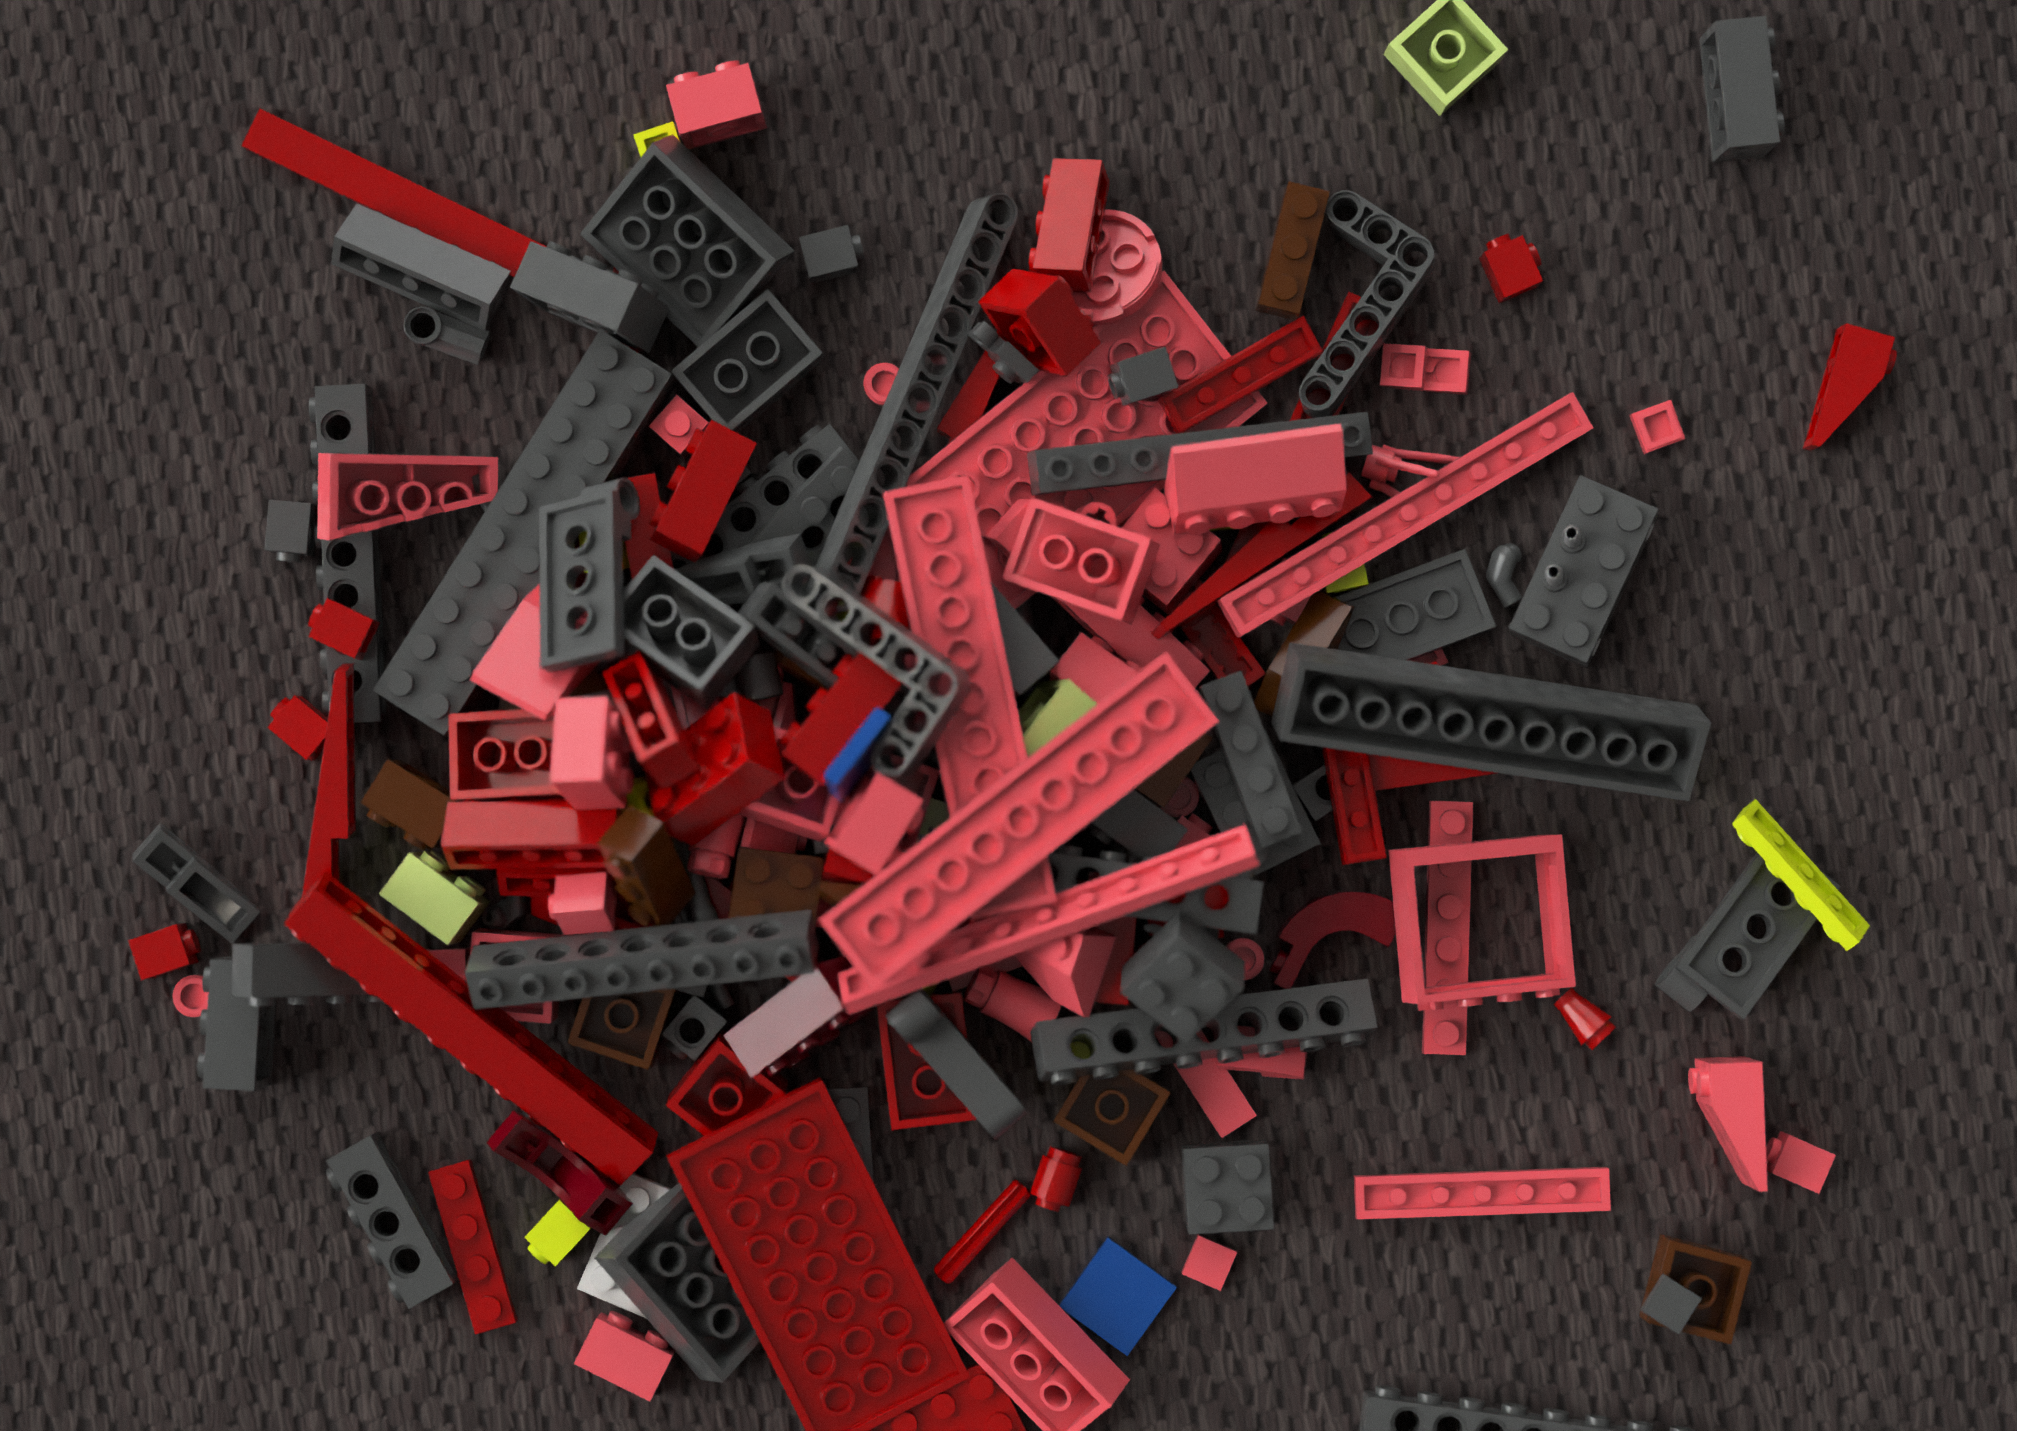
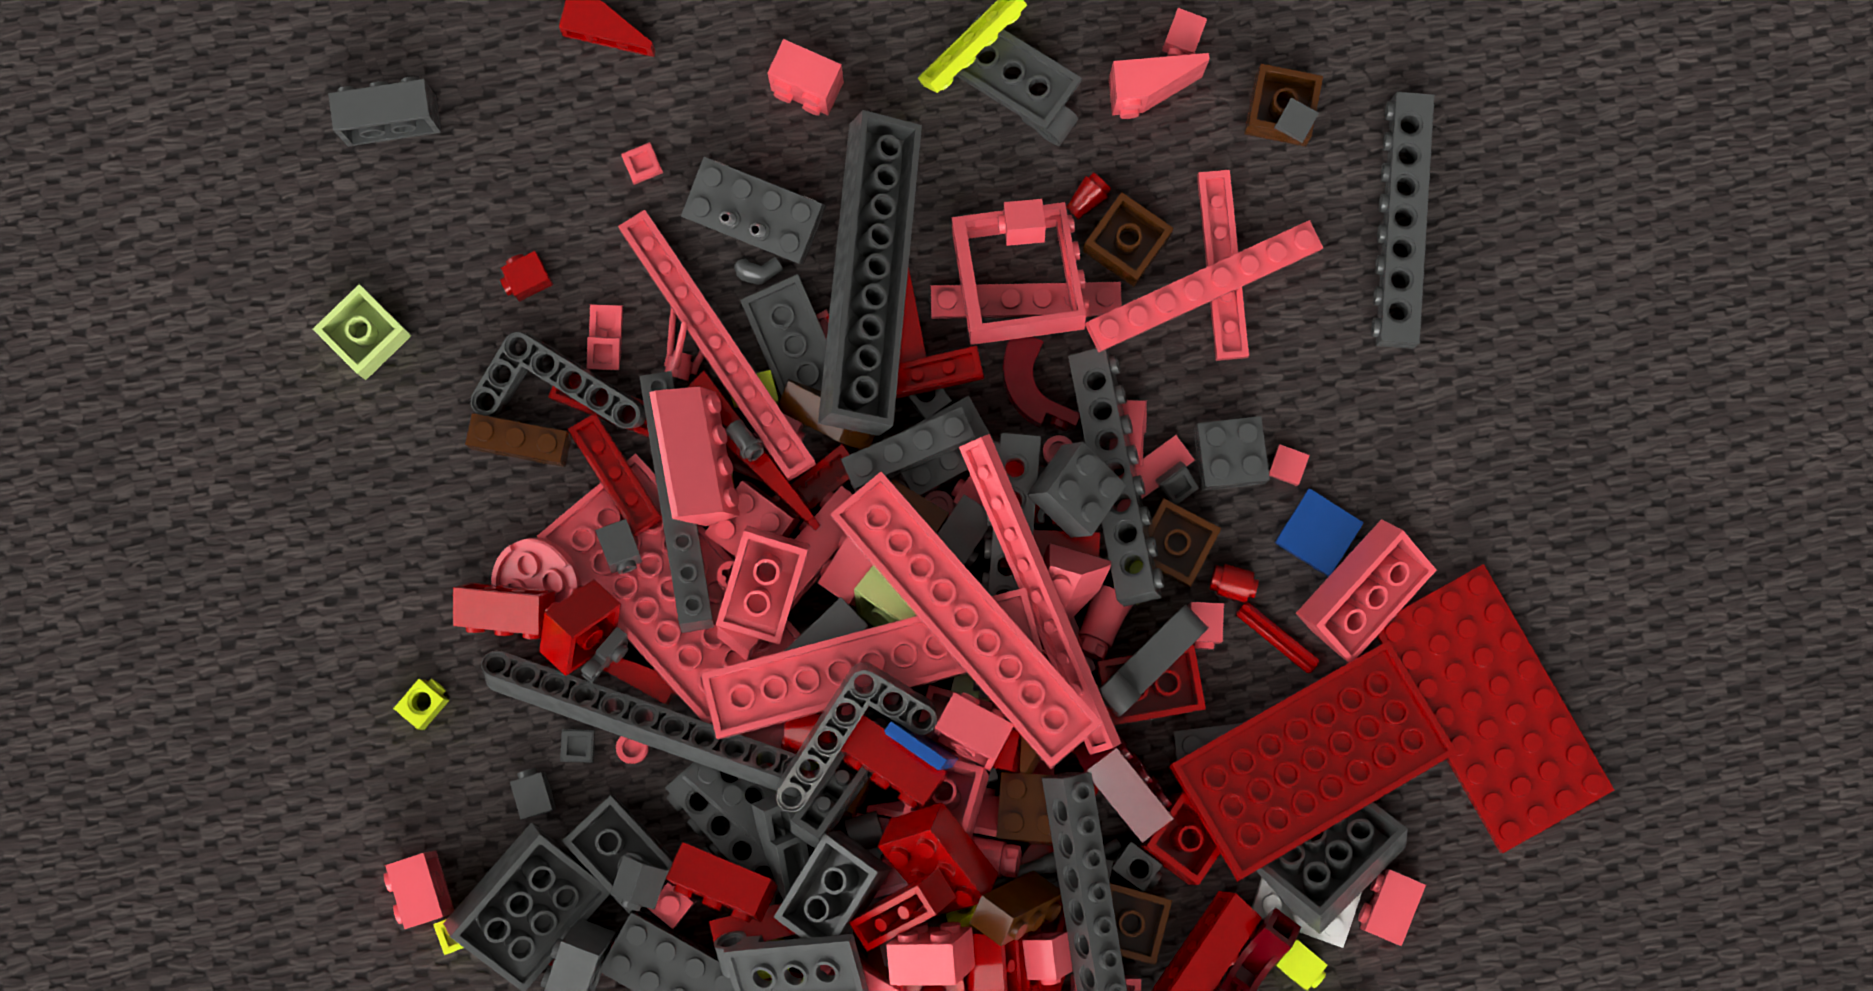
camera: 95 degrees left, 5 degrees down
none -> neon yellow brick [393,678,449,730]
none -> dark grey tile [560,729,595,763]
none -> dark grey brick [610,856,668,911]
none -> dark grey pin [726,420,764,462]
none -> coral brick [767,39,844,116]
none -> coral brick [998,199,1046,246]
none -> reddish brown brick [1083,192,1174,287]
none -> coral plate [1085,220,1323,353]
none -> dark grey tile [1155,461,1199,505]
none -> coral brick [1188,602,1224,650]

